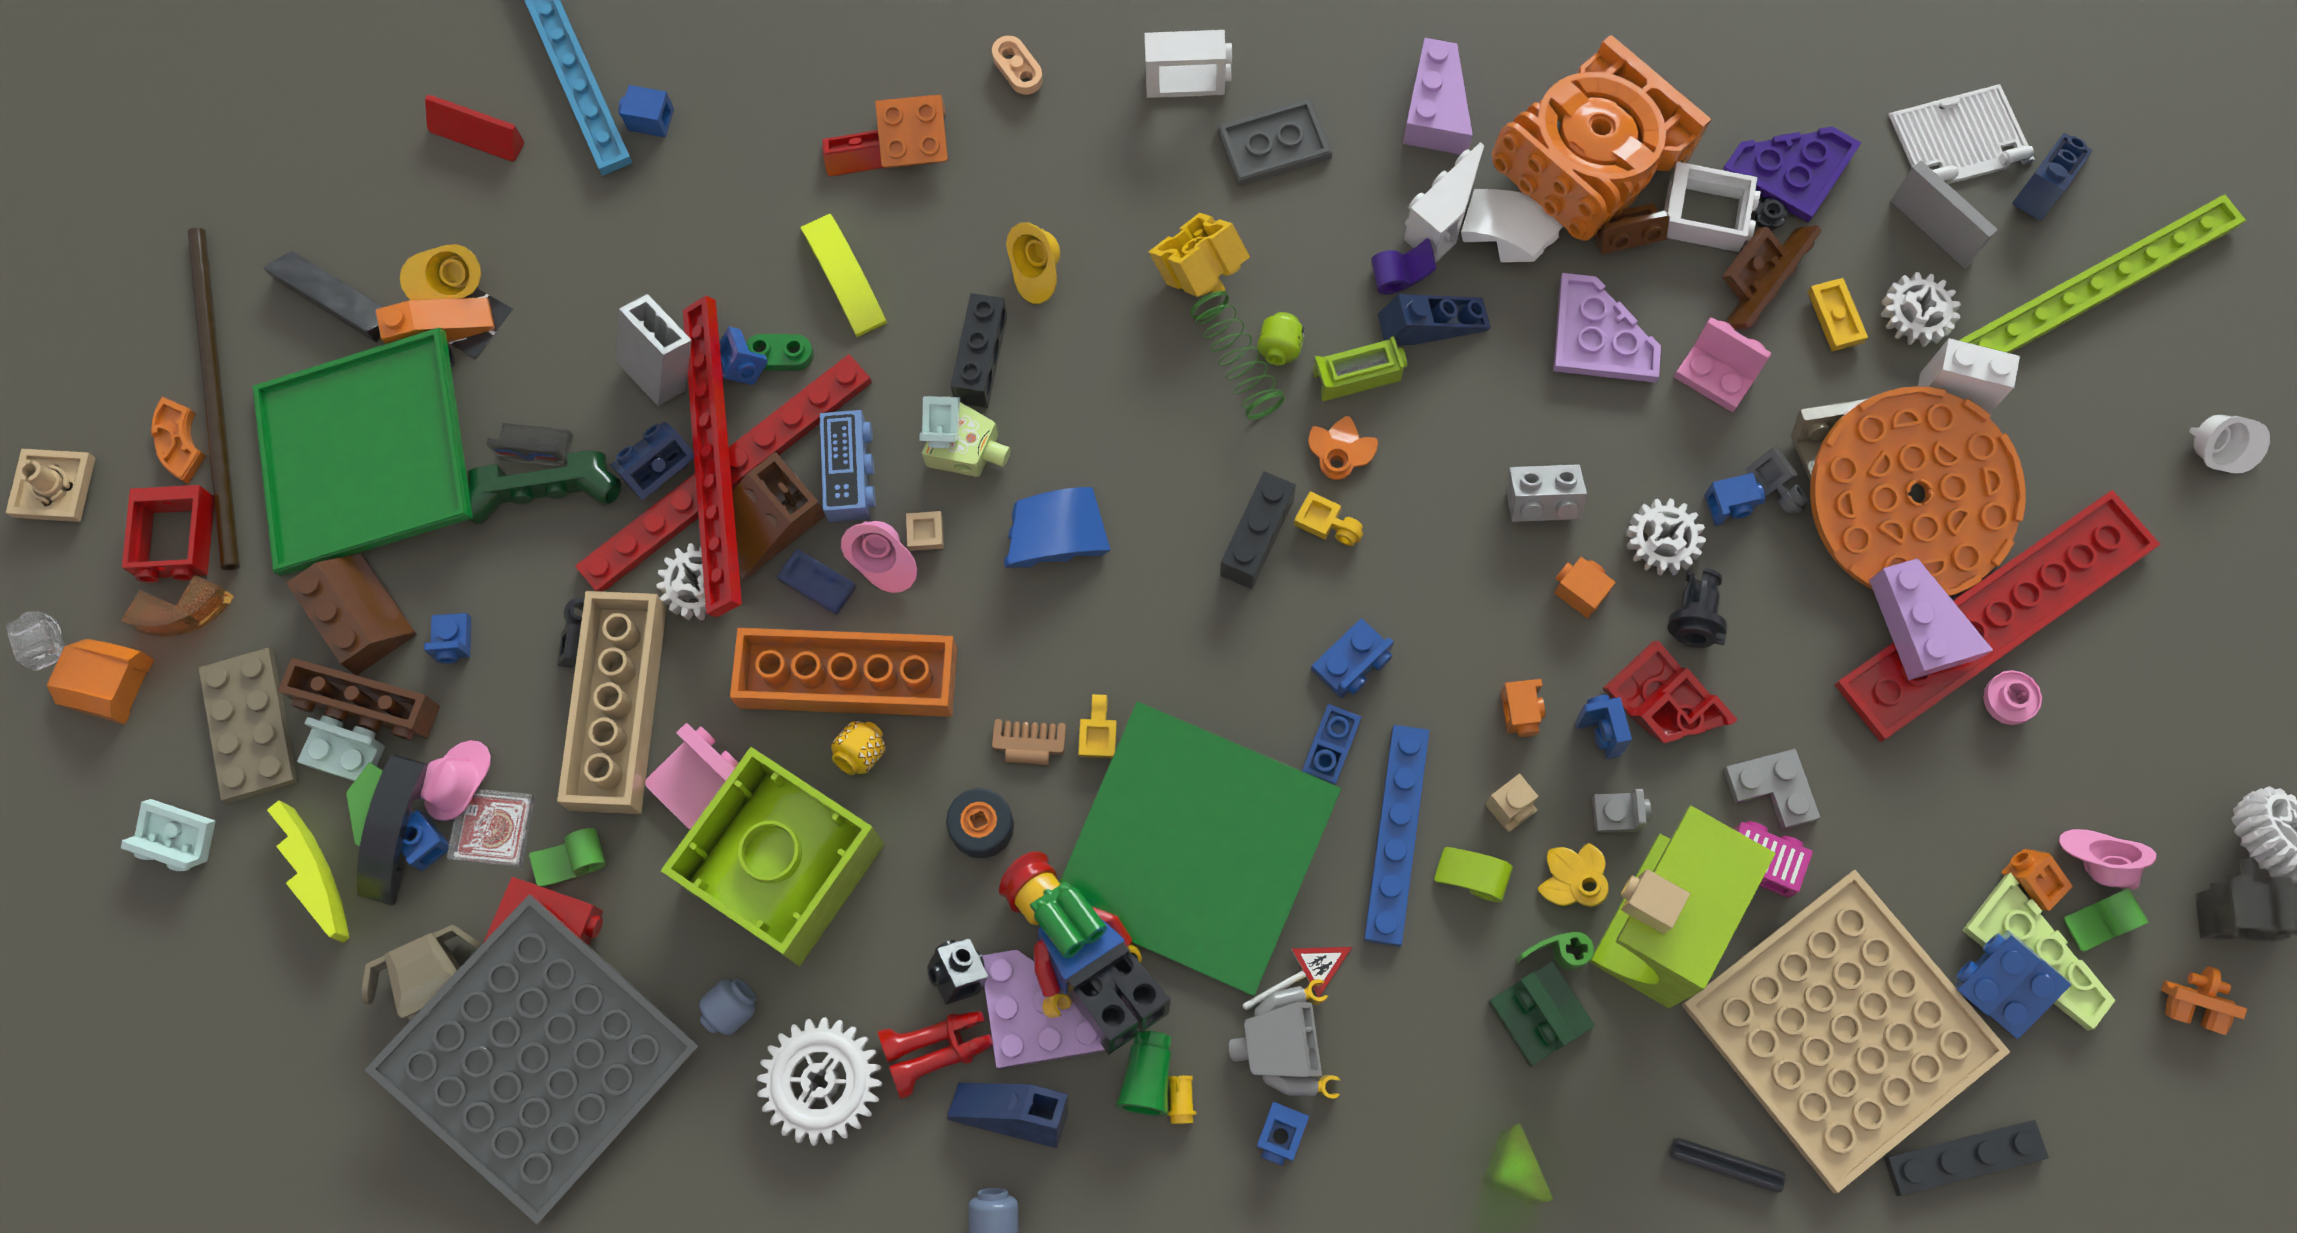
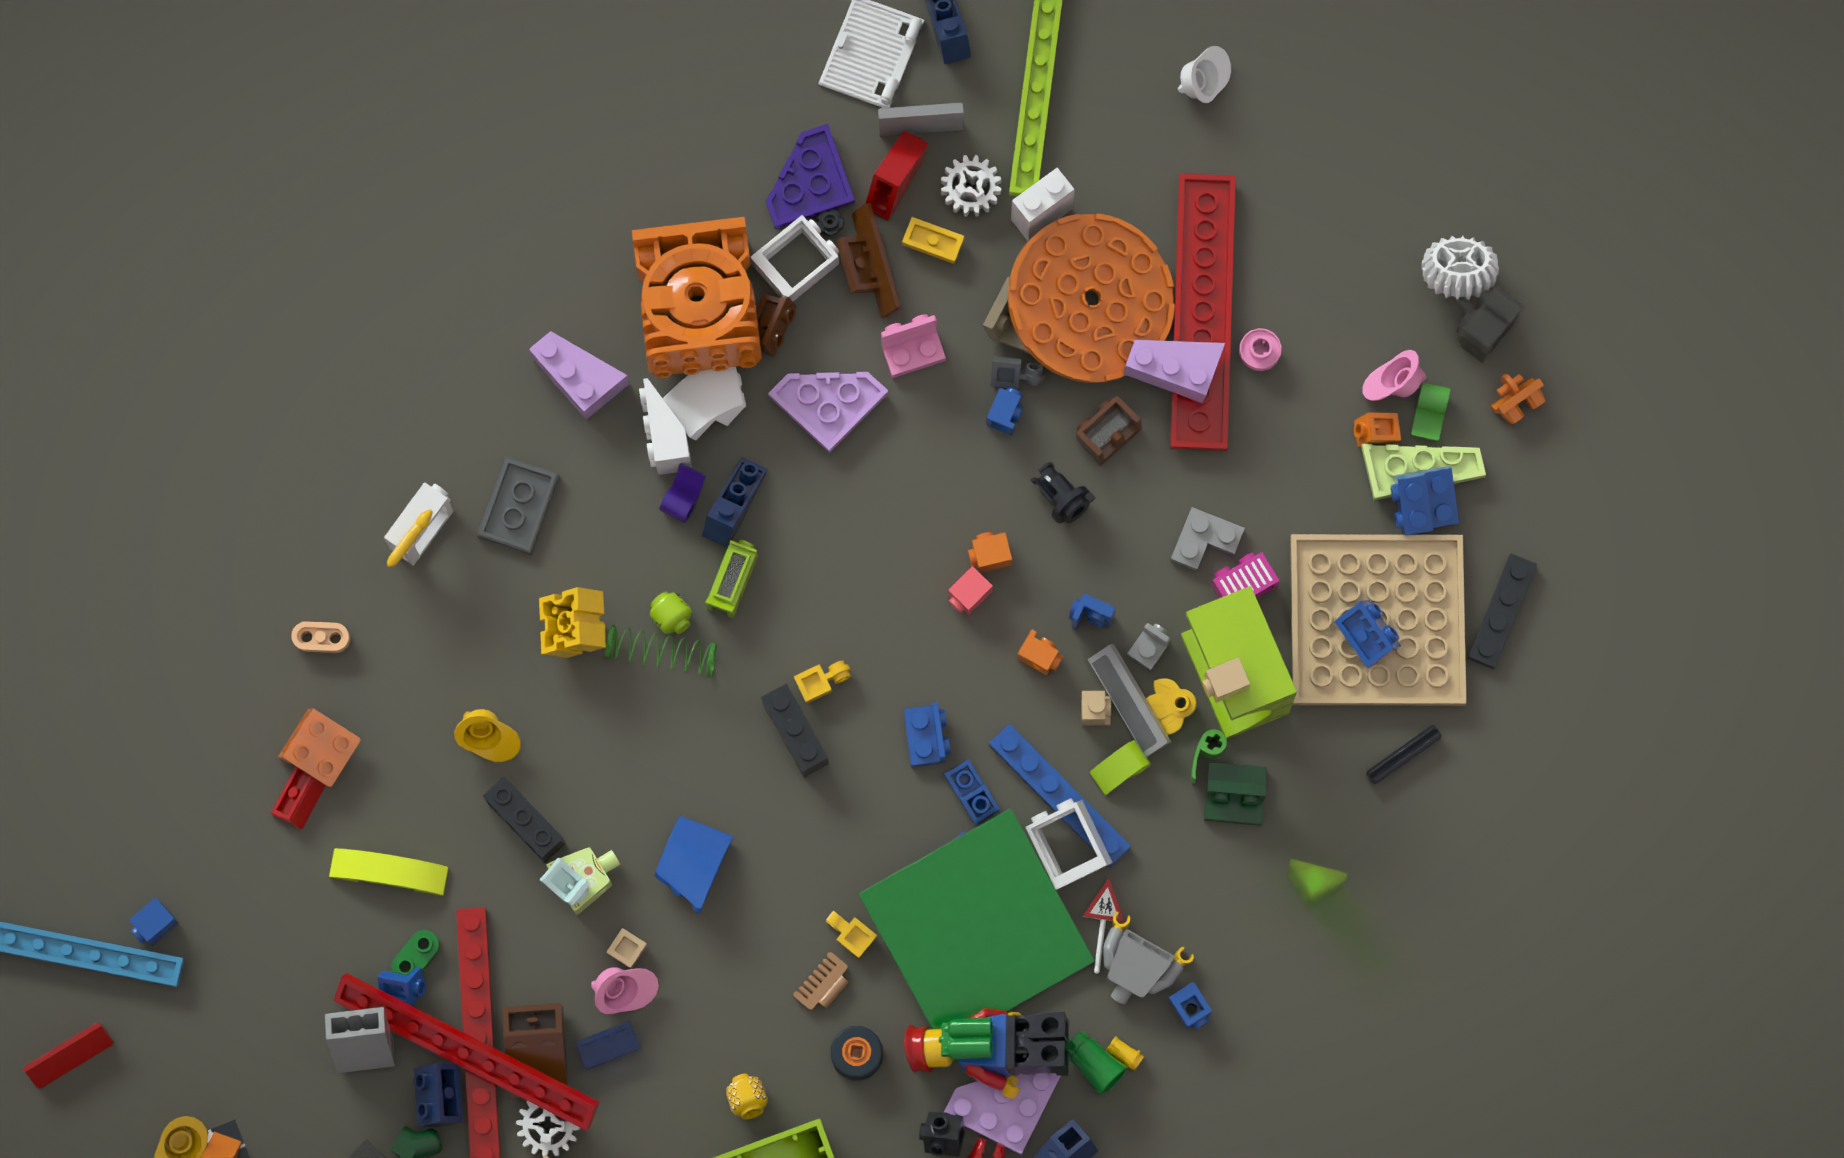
camera: 55 degrees left, 5 degrees up
orange brick [730,628,958,717] -> none
medium blue brick [820,410,876,523] -> none
orange plate [1308,416,1378,480] -> none
light grey brick [1506,464,1587,522] -> none
red slope [1602,641,1737,743] -> none
white gear [1626,499,1706,575] -> none
none -> yellow piece [387,510,433,567]
none -> red slope [865,130,929,221]
none -> coral brick [948,566,993,616]
none -> white window [1025,798,1112,890]
none -> reddish brown window [1076,395,1142,466]
none -> tile [1088,644,1171,757]
none -> blue bracket [1334,600,1401,668]

